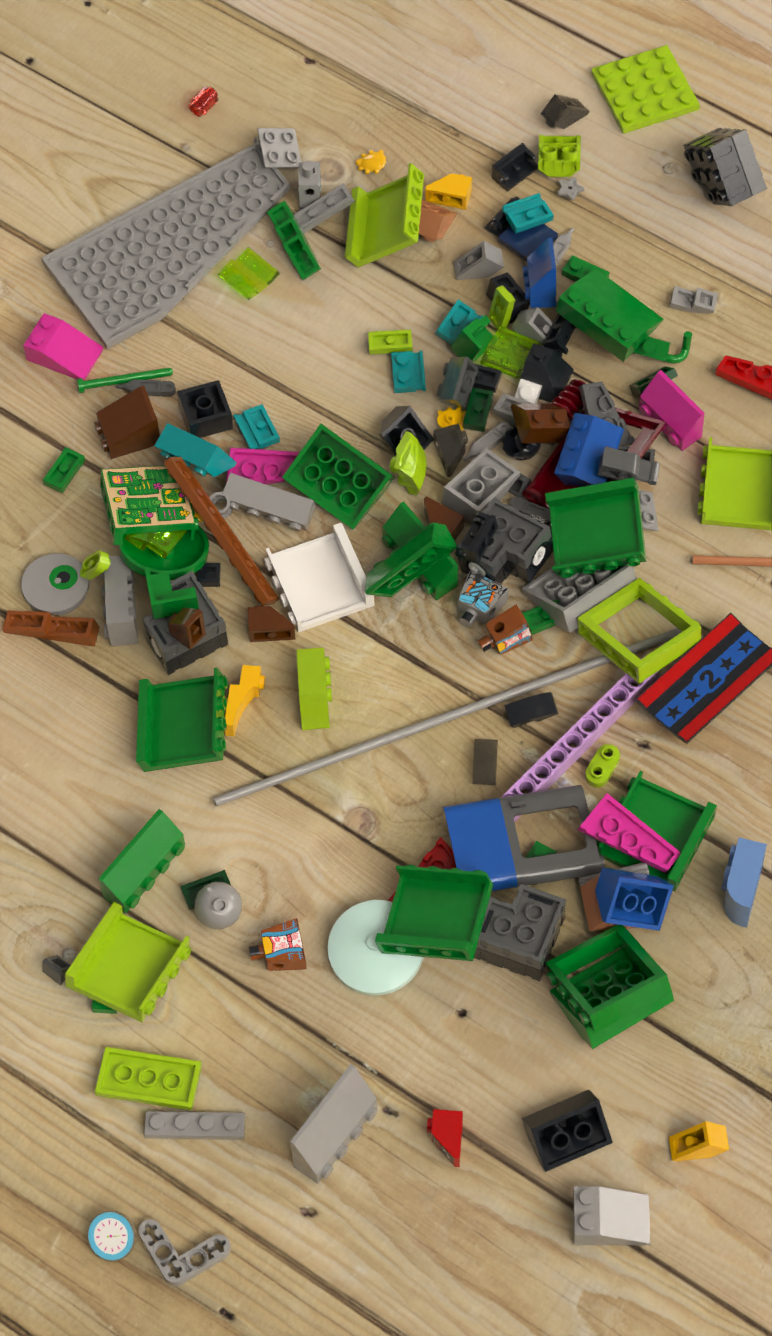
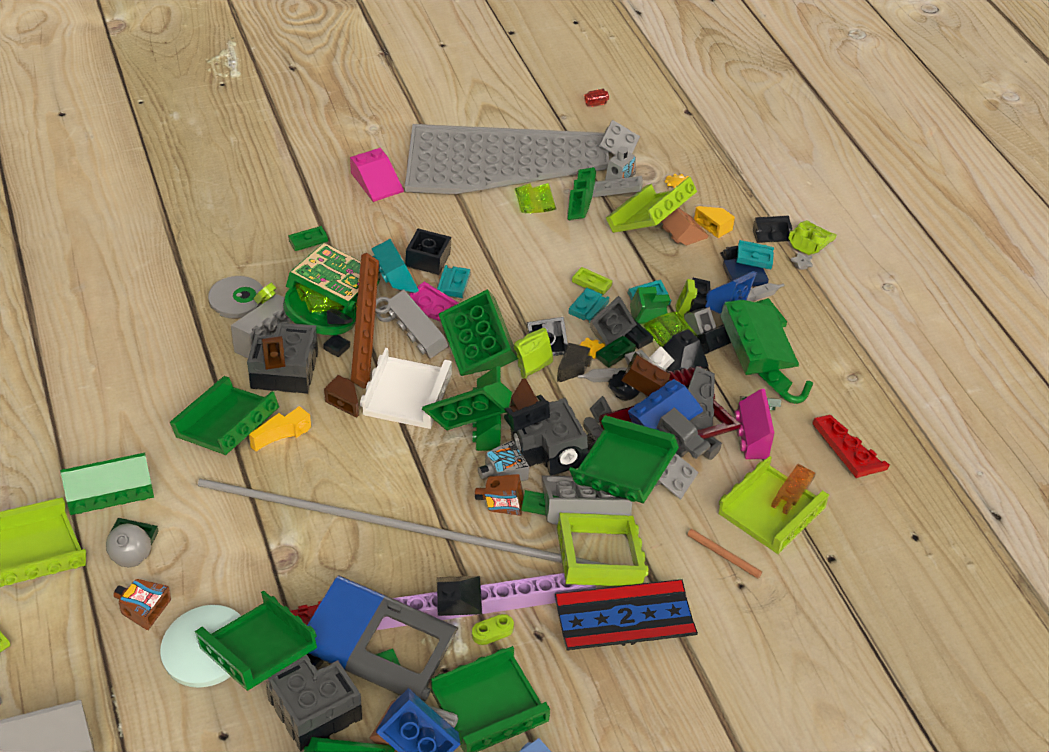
camera: 30 degrees right, 15 degrees down
dark orange slope [2,610,100,647] -> none
green bar [77,368,173,394] -> none
reddish brown slope [94,385,160,459] -> none
dark grey piece [116,380,176,397] -> none
green panel [144,566,199,619] -> none
lime wedge [297,647,332,730] -> none
light grey slope [442,448,521,524] -> none
light grey slope [454,241,504,280] -> none
clear smoke slope [472,739,498,786] -> none
black slope [504,692,559,728] -> none
clear smoke slope [541,94,590,129] -> none
dark pink wing [577,793,681,873] -> none
lime plate [591,45,700,134] -> none
light grey slope [669,286,718,314] -> none
piece [683,128,767,206] -> none
none -> black slope [327,309,353,324]
none -> black slope [436,576,482,616]
none -> clear orange hinge [771,464,816,515]

